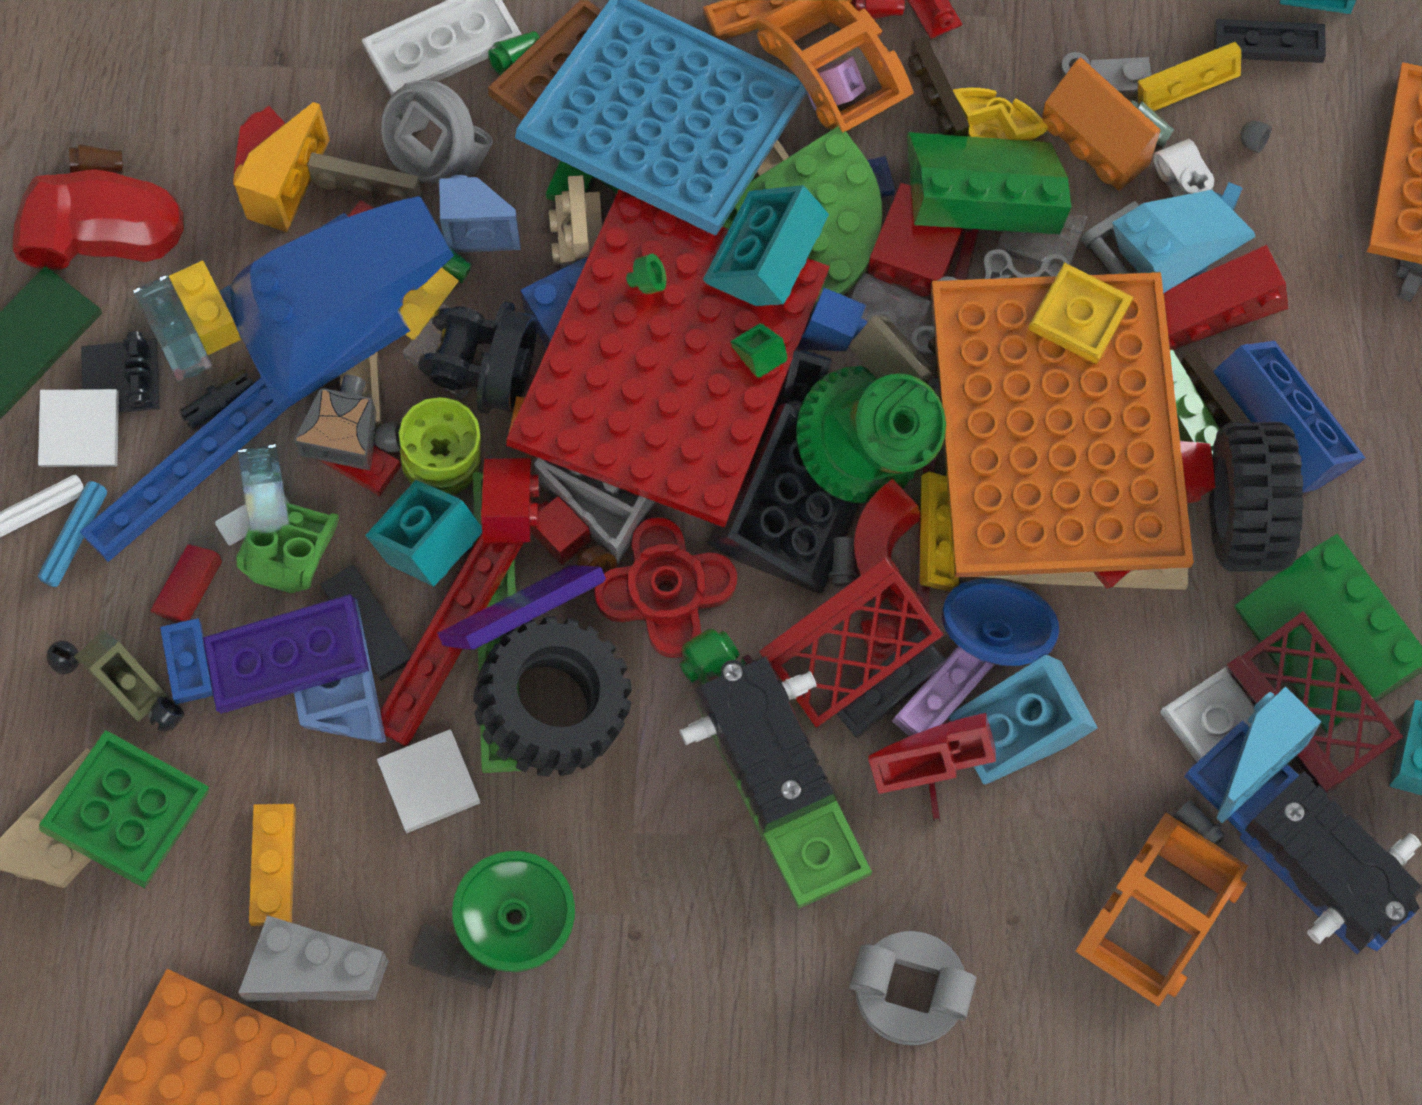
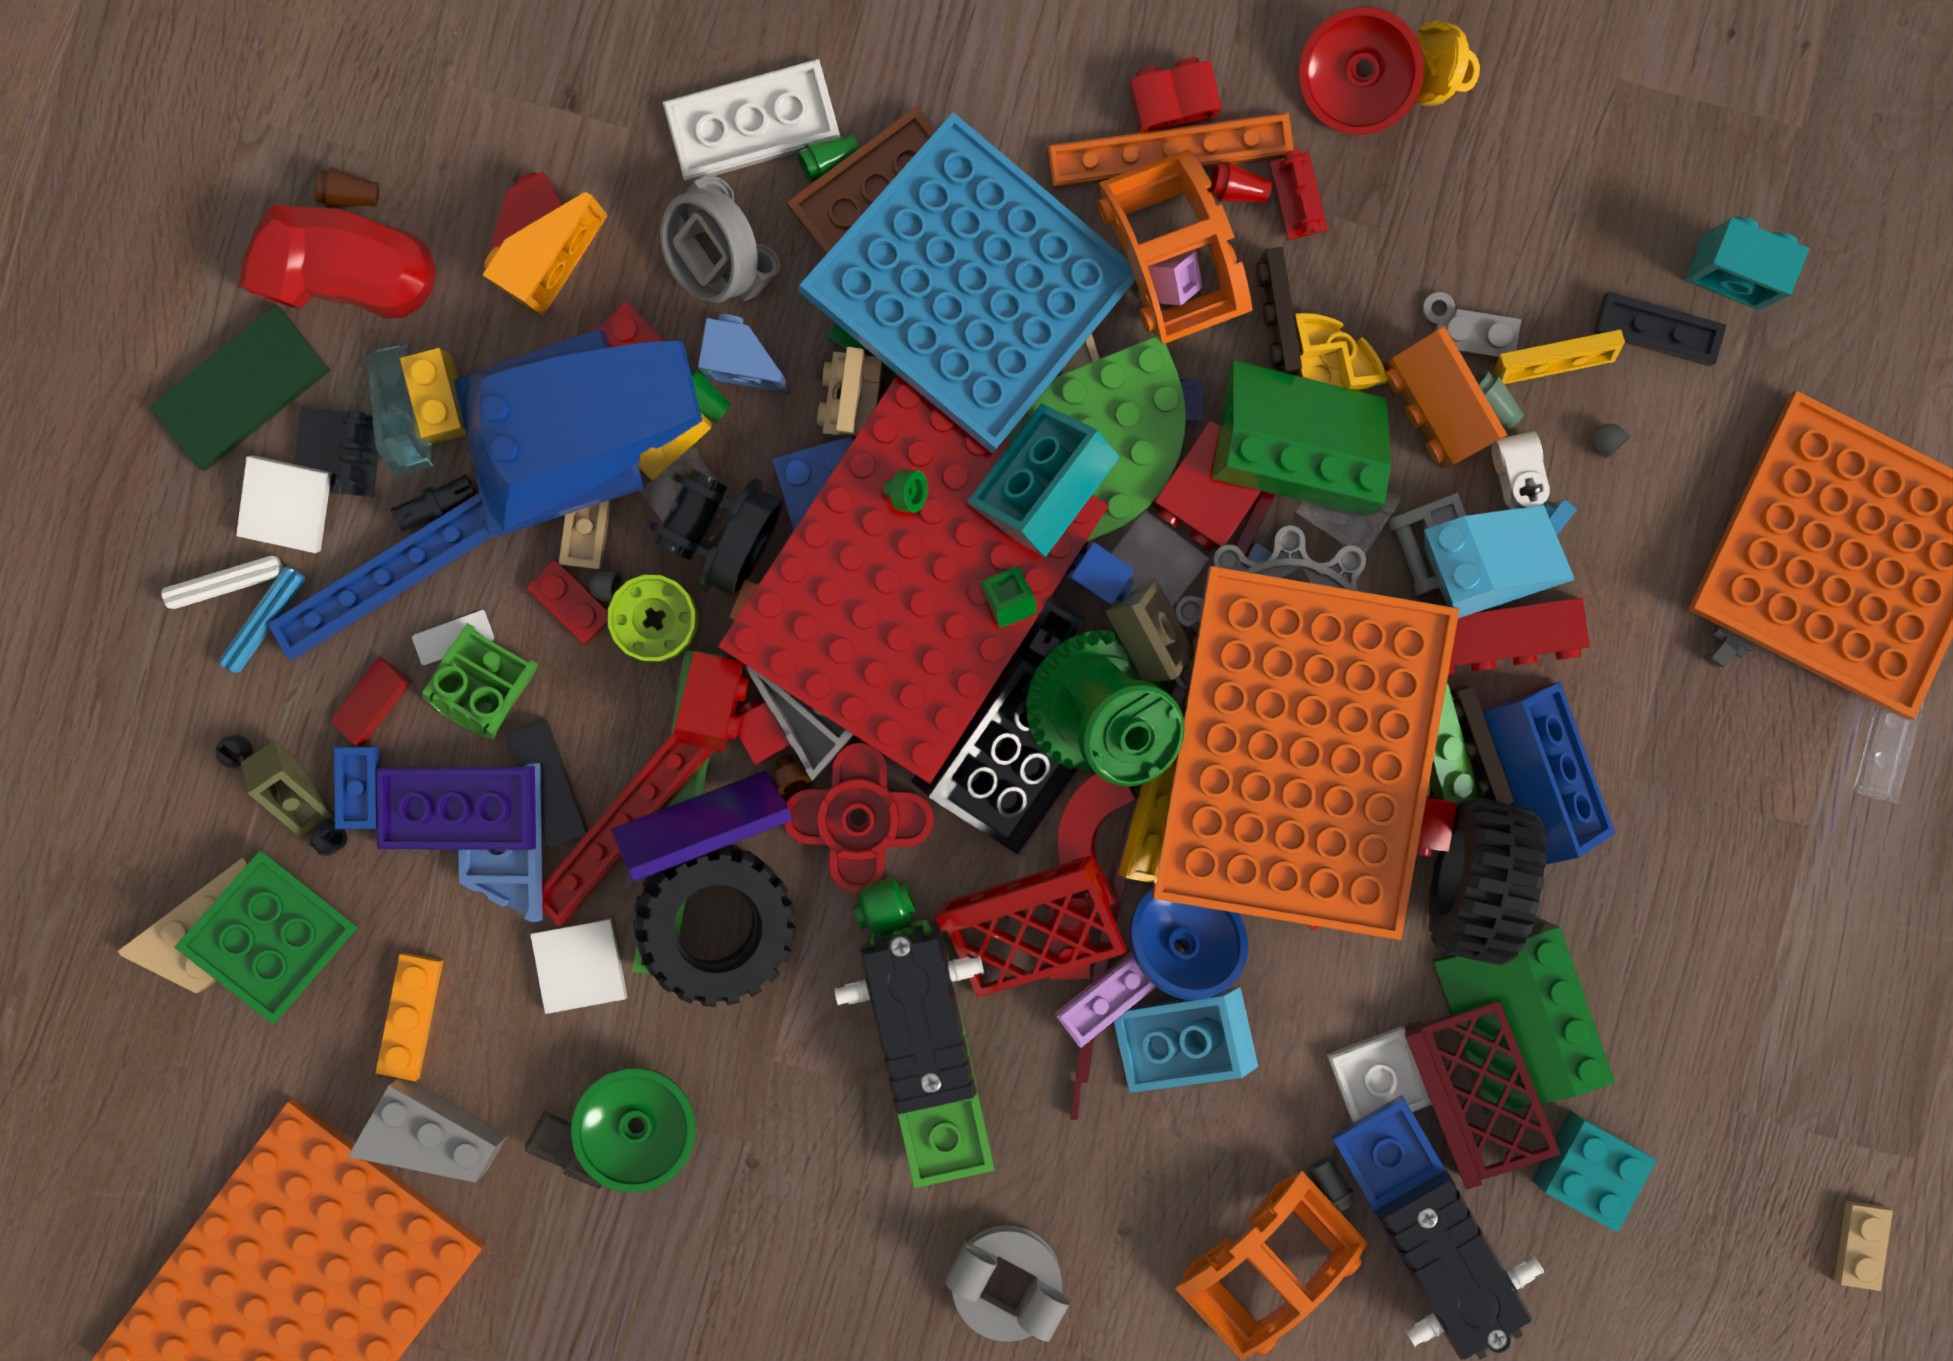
camera: 10 degrees right, 20 degrees up
clear light blue slope [238,445,289,533] -> none
torso [294,375,377,470] -> none
dark tan plate [307,153,422,203] -> none
teal brick [365,480,482,587] -> none
dark grey pin [828,537,860,588] -> none
black tile [836,630,947,738] -> none
red slope [868,713,996,794] -> none
yellow tile [1028,262,1133,364] -> none
medium azure slope [1217,687,1321,823] -> none

